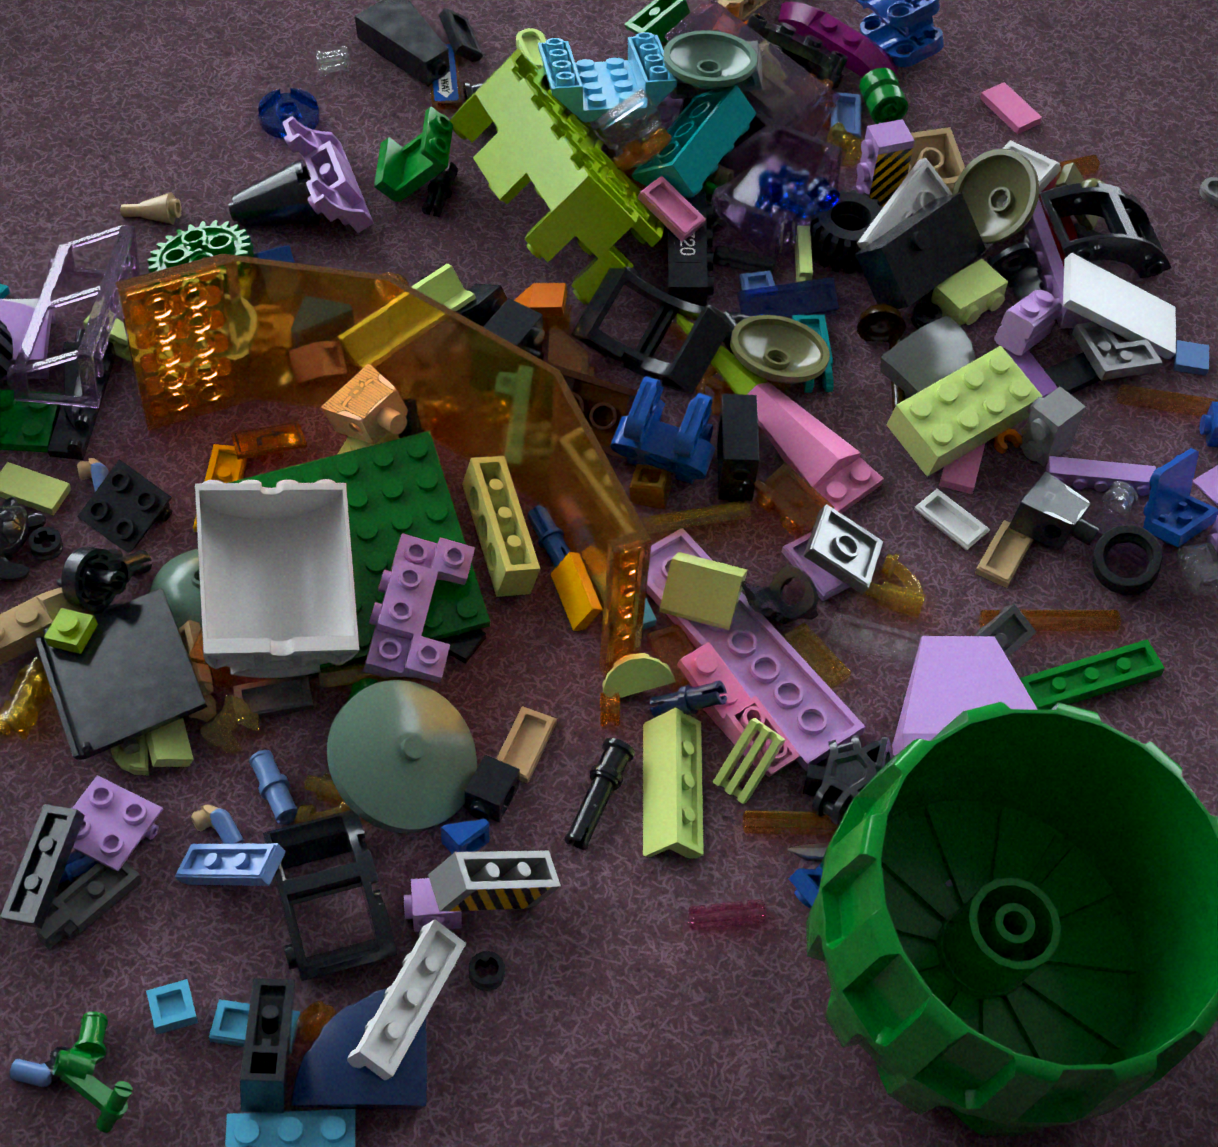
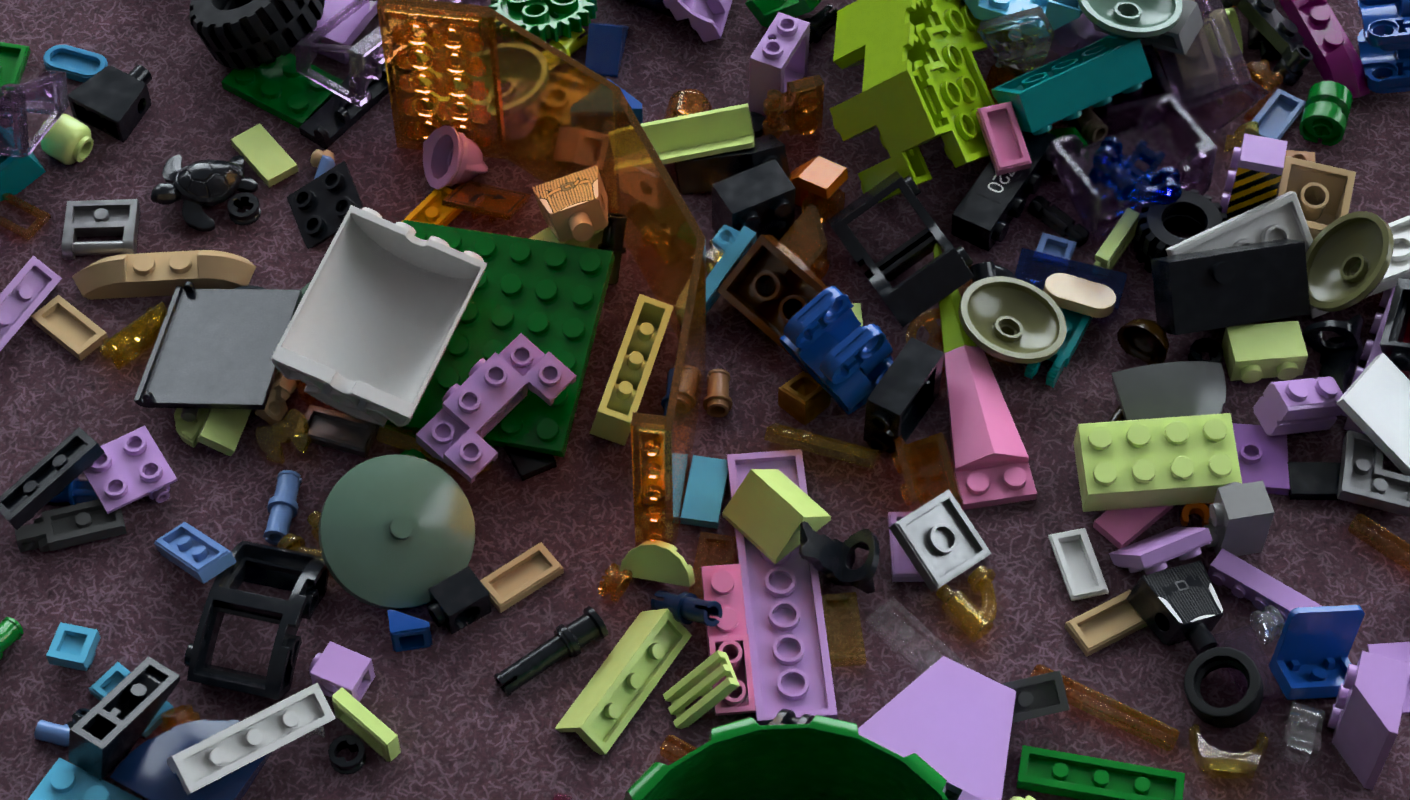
camera: 35 degrees right, 0 degrees up
lime plate [44,608,98,654] -> none
black pin [56,547,152,611] -> none
medium blue arm [191,804,244,844] -> none
light grey brick [428,850,561,912] -> none
clear orange dish [614,127,672,170] -> none
none -> medium blue arm [34,708,90,747]
none -> yellowish green tile [332,687,401,762]
none -> lavender piece [423,125,488,190]
none -> lavender window [749,12,810,122]
none -> clear orange plate [762,74,824,140]
none -> tan tile [1043,273,1116,318]
none -> lavender tile [1109,526,1213,574]
none -> clear yellow helmet [1188,724,1268,780]

